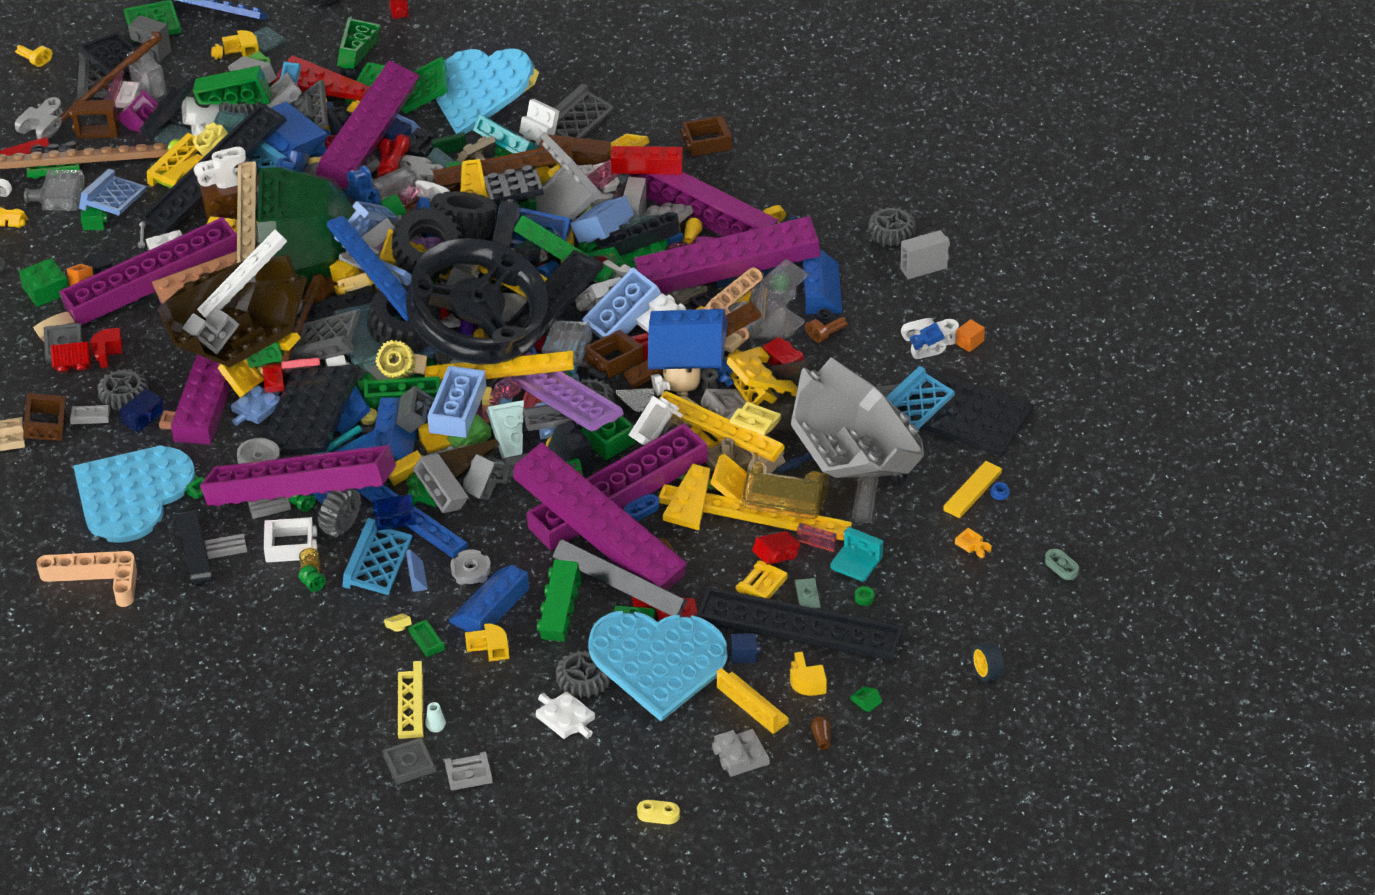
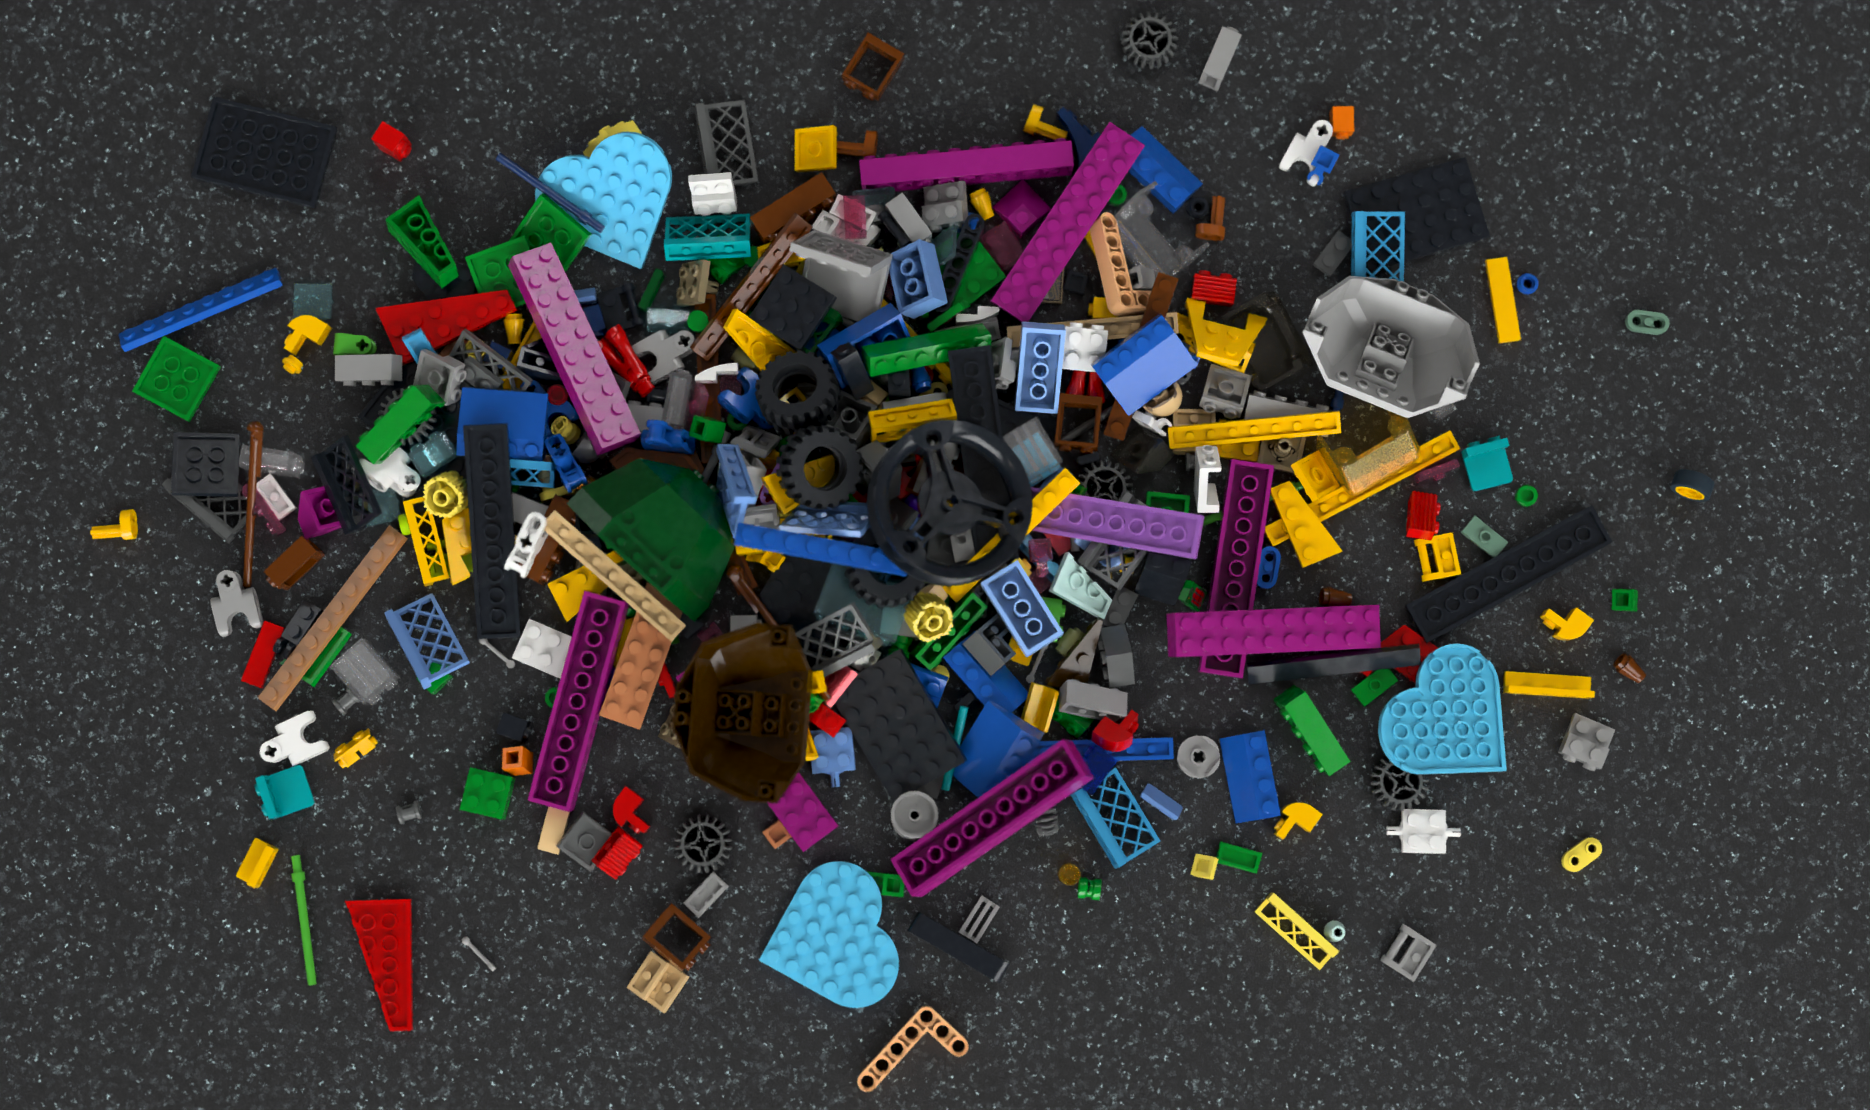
camera: 50 degrees left, 40 degrees up
clear blue brick [119,389,165,433] -> none
dark grey brick [128,15,171,62] -> none
light grey brick [182,308,240,354] -> none
white plate [197,230,287,319] -> none
white window [264,517,317,562] -> none
dark grey tile [382,737,436,785] -> none
red brick [611,146,683,175] -> none
light yellow slope [730,402,781,435] -> none
dark blue brick [731,634,760,663] -> none
light orange plate [955,528,992,558] -> none
none -> dark blue bar [496,153,605,233]
none -> red brick [1092,710,1139,752]

